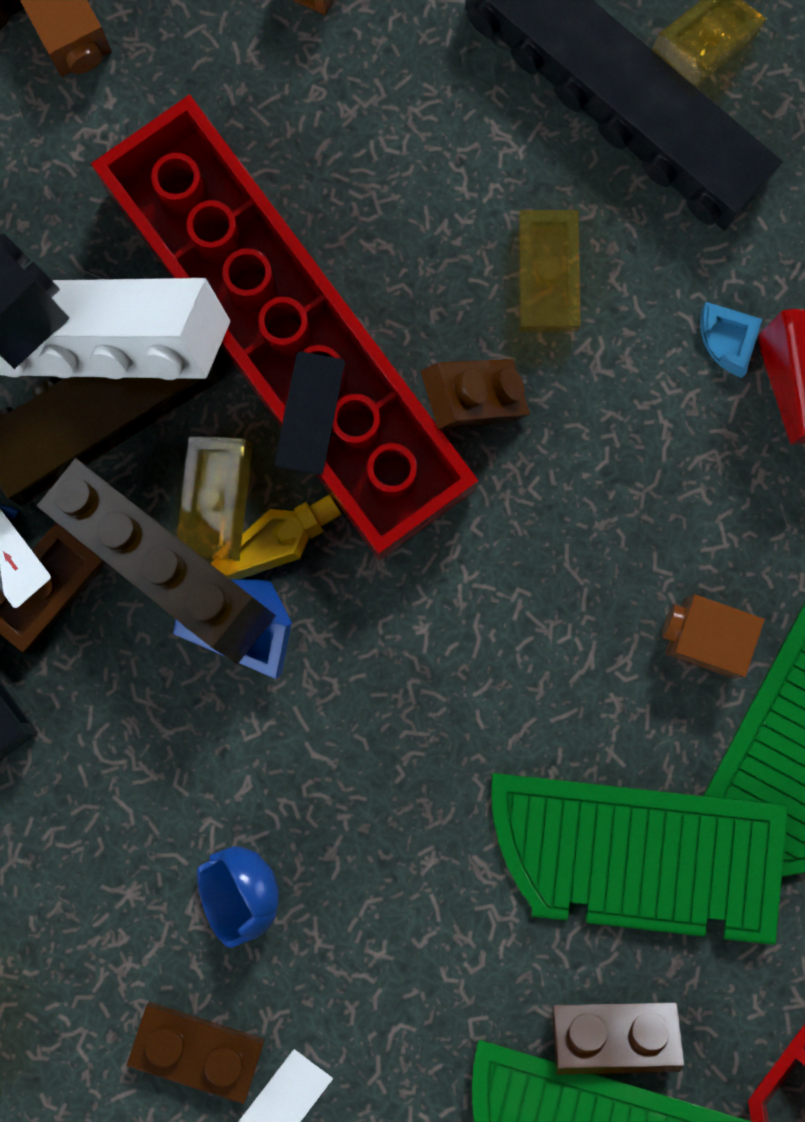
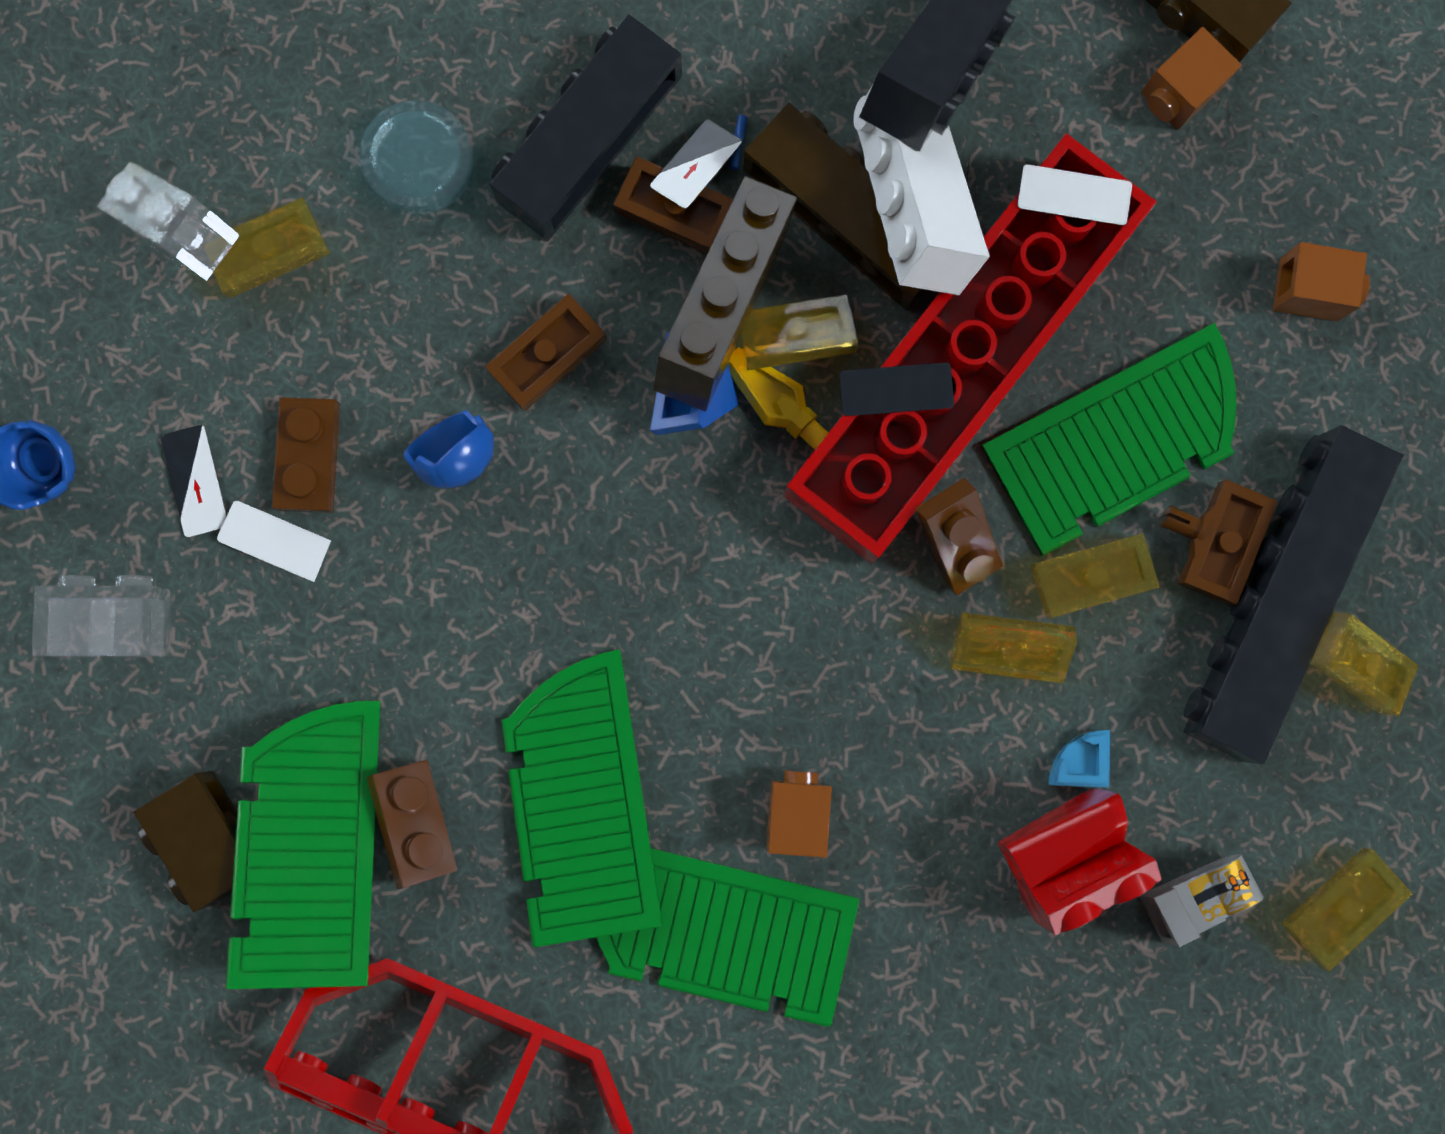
camera: 70 degrees right, 0 degrees up
none -> reddish brown plate [485,293,607,412]
none -> clear yellow plate [950,612,1077,683]
none -> green piece [981,322,1237,556]
none -> white sticker [1018,165,1132,225]
none -> reddish brown plate [1160,479,1278,606]

